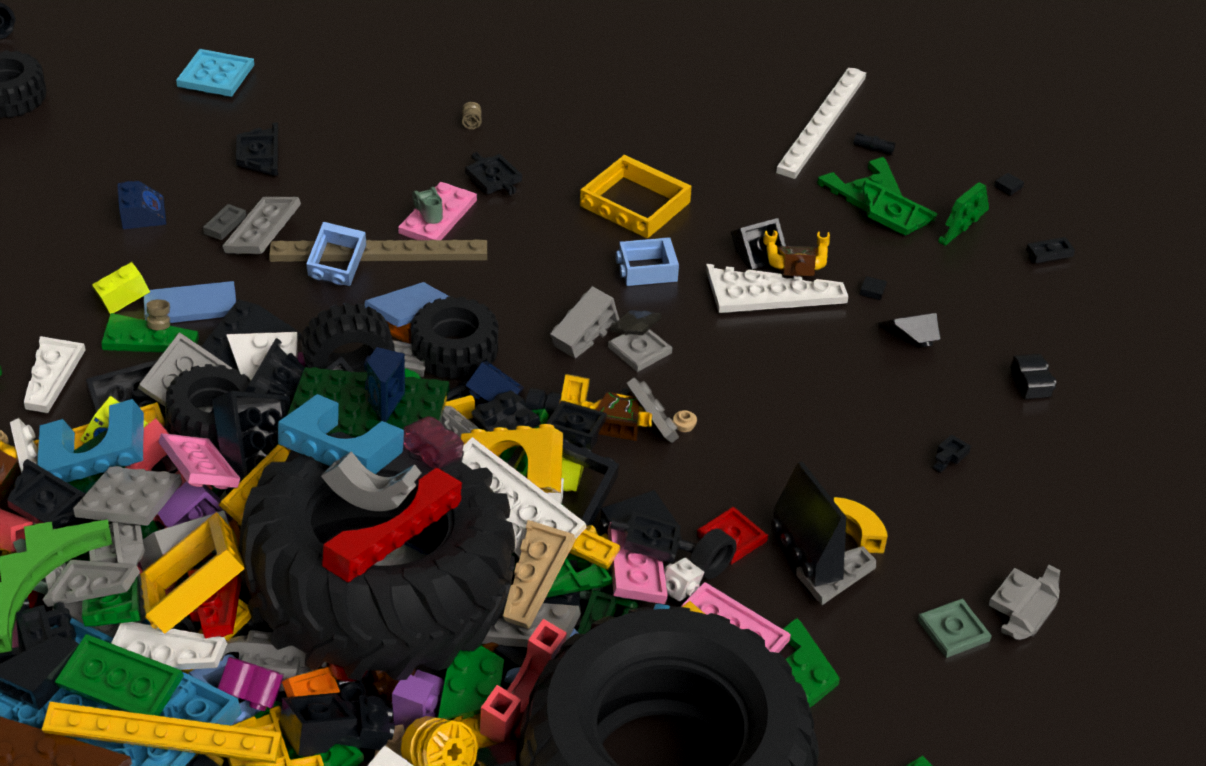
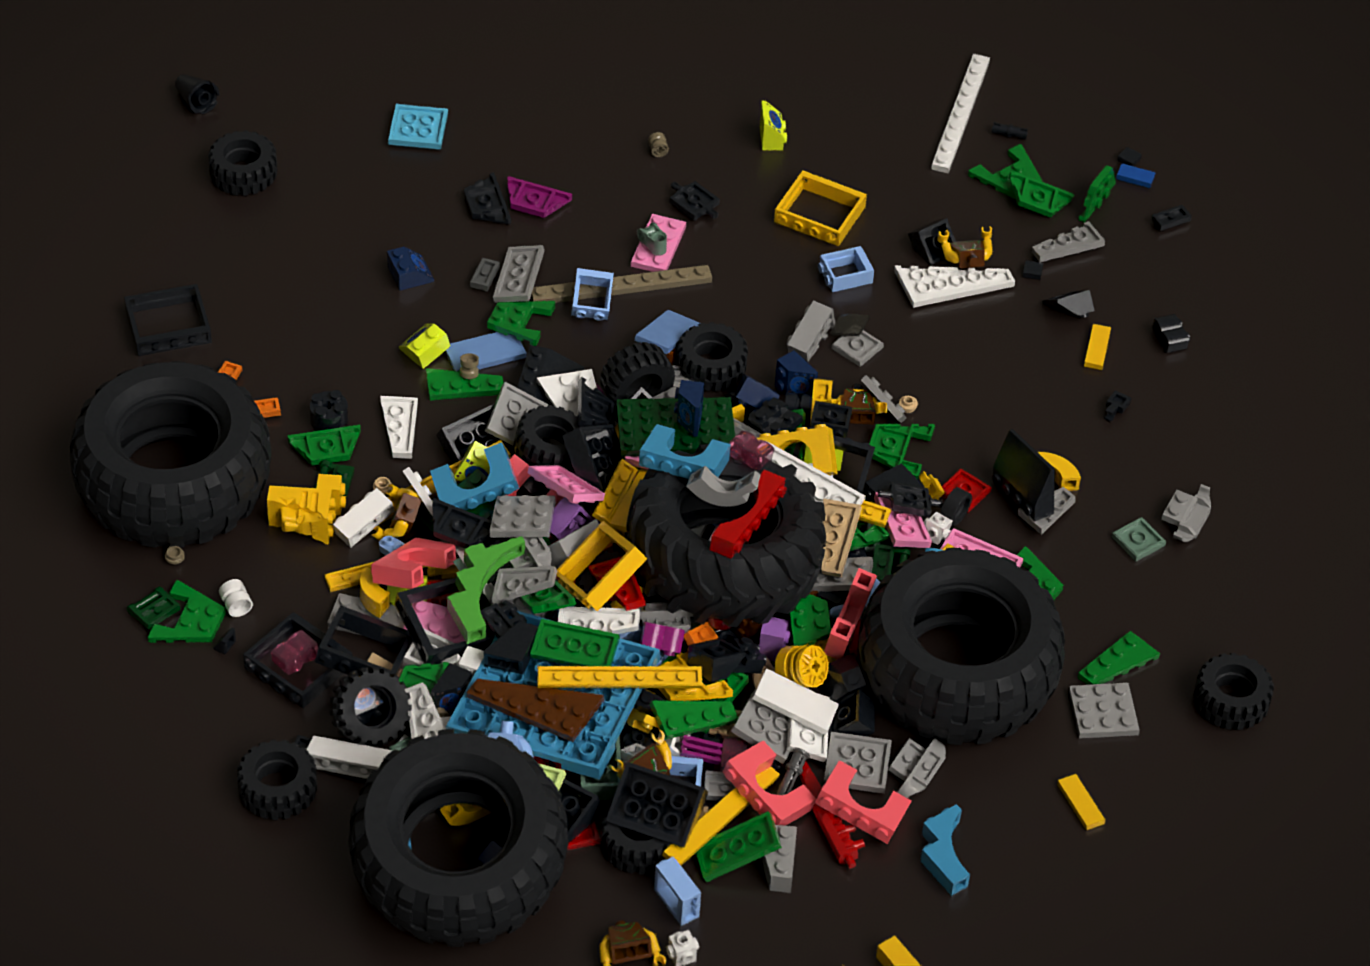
camera: 10 degrees left, 5 degrees up
none -> green wing [487,301,555,346]
none -> magenta wing [507,176,572,218]
none -> neon yellow slope [760,101,787,150]
none -> dark blue slope [775,350,818,396]
none -> green wing [869,424,935,479]
none -> yellow plate [919,471,945,500]
none -> light grey wing [1032,221,1105,262]
none -> yellow tile [1084,324,1111,370]
none -> blue tile [1116,164,1155,188]

